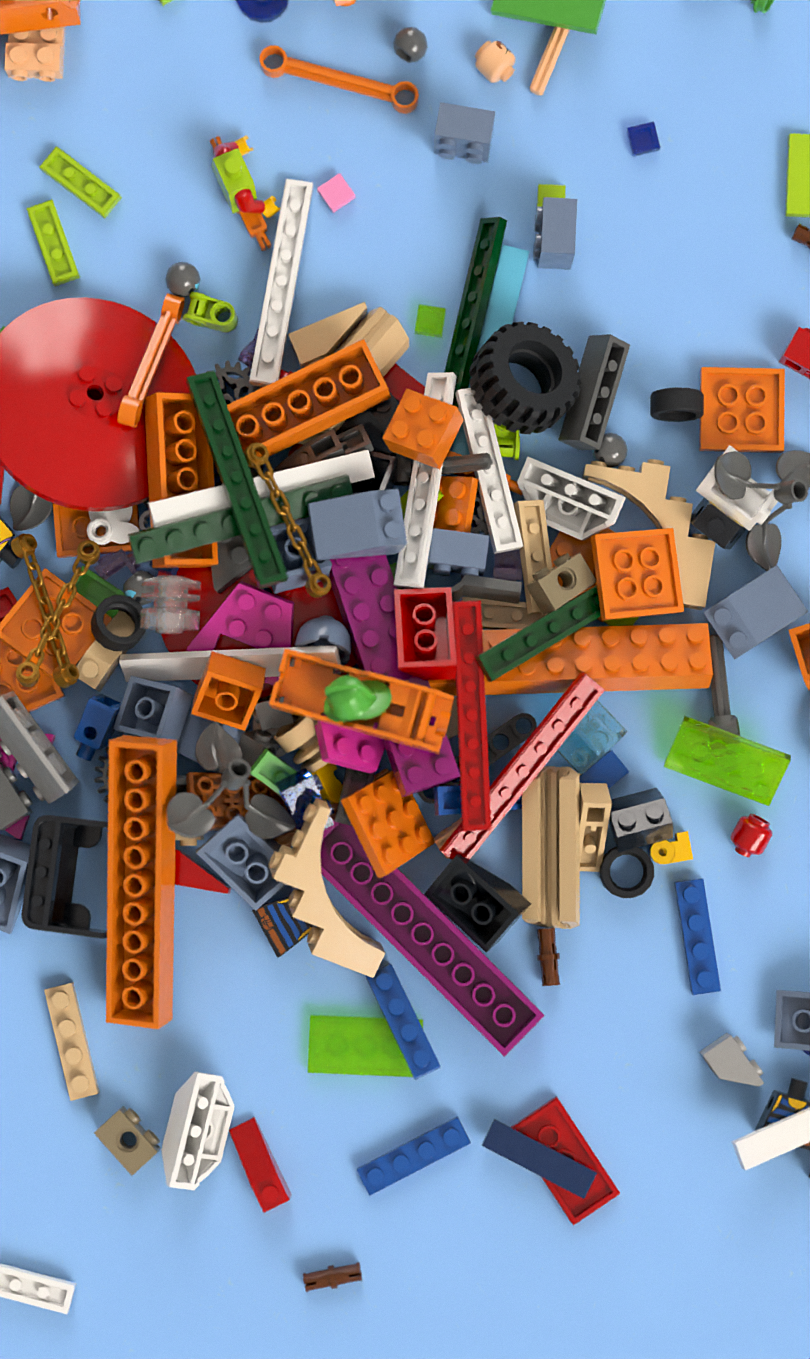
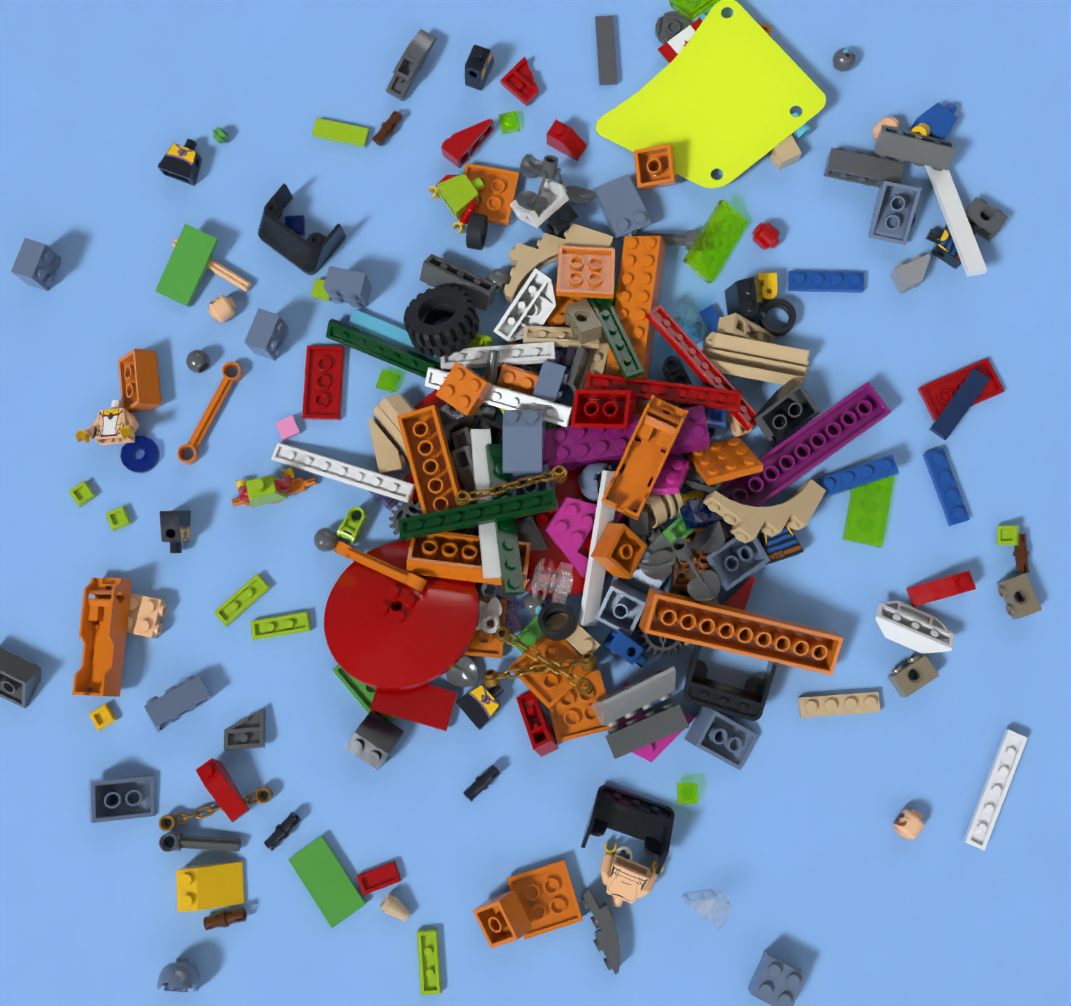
camera: 75 degrees left, 5 degrees down
bright green piece [324,675,392,722] -> none
reddish brown pin [537,928,560,986] -> none
none -> black torso [160,511,191,553]
none -> black windscreen [258,183,346,275]
none -> red tile [302,345,345,420]
none -> lime torso [429,174,484,234]
none -> lime tile [997,525,1020,546]
none -> dark tan brick [997,573,1042,619]

